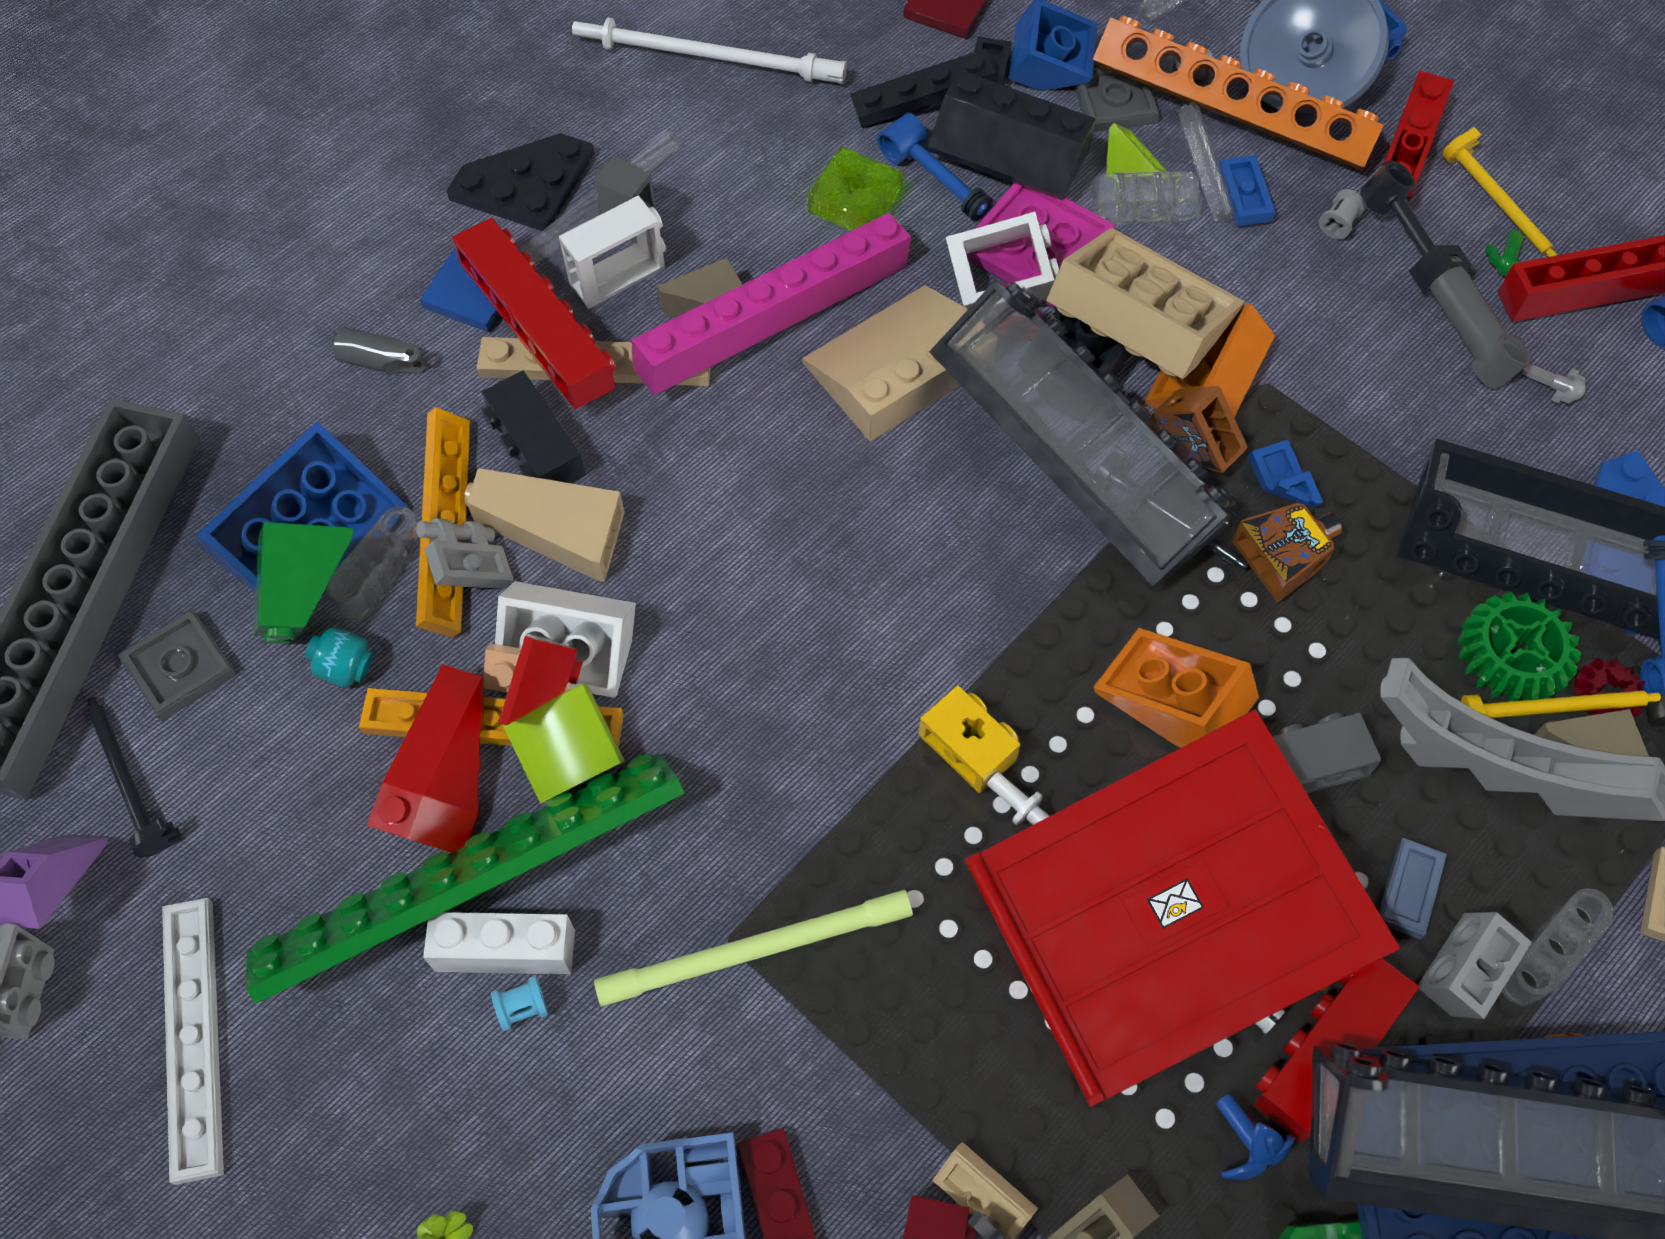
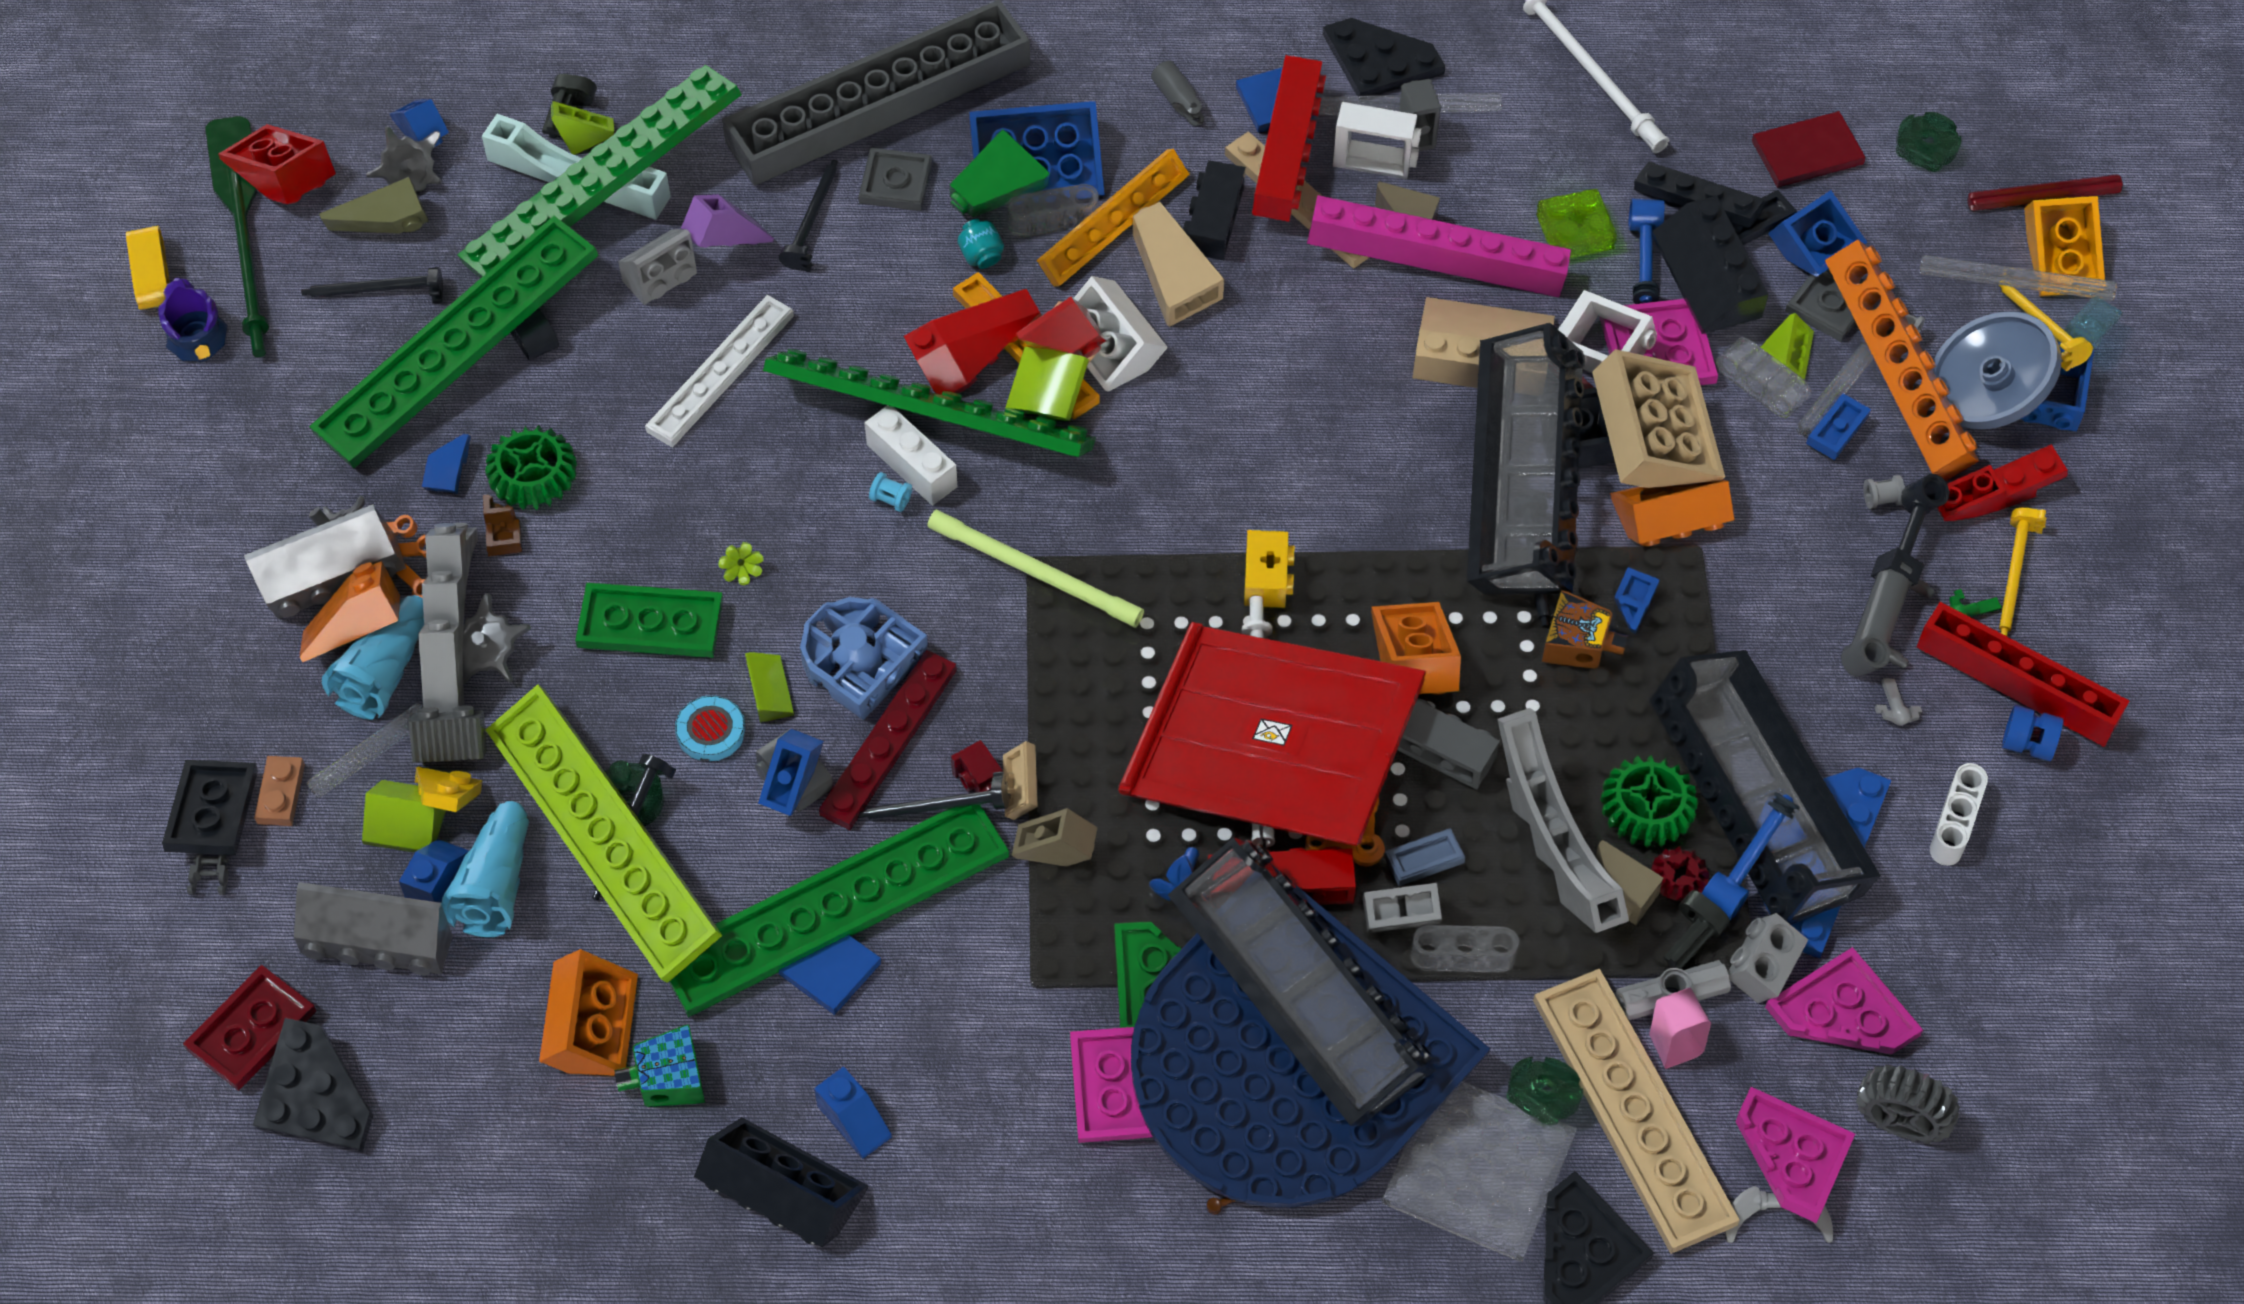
camera: 45 degrees right, 5 degrees down
light grey plate [416,518,514,589] -> none
dark orange torso [1150,386,1248,473] -> none
yellow piece [1461,690,1661,718] -> none

